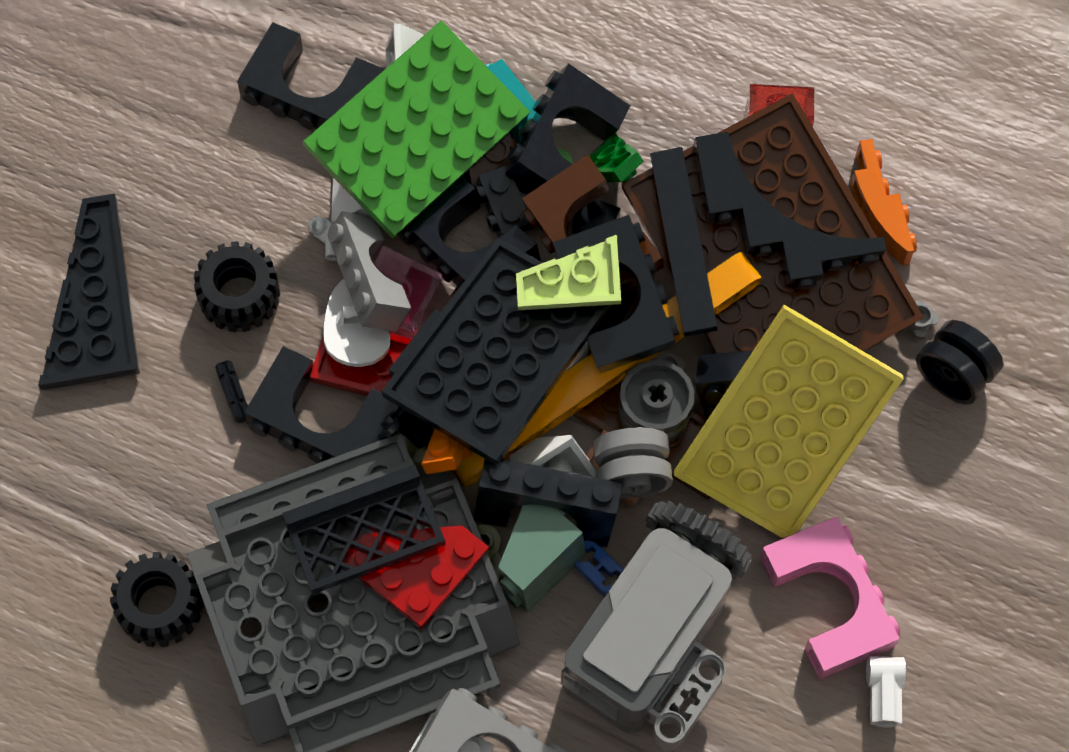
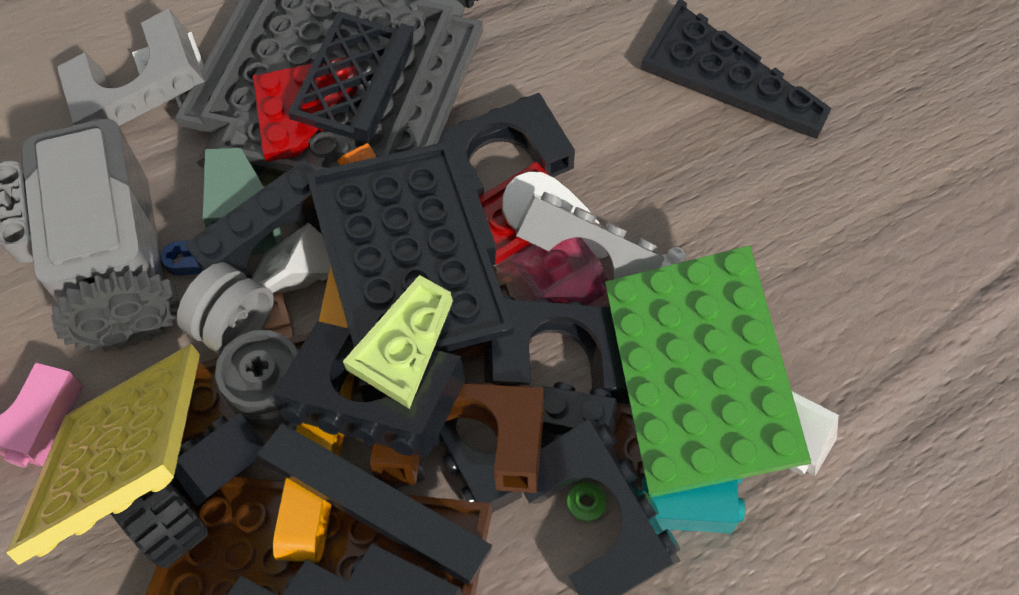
camera: 130 degrees right, 5 degrees down
black tyre [194,241,280,332] -> none
black axle [215,360,248,423] -> none
black arch [237,22,384,130] -> none
green wing [588,133,644,183] -> none

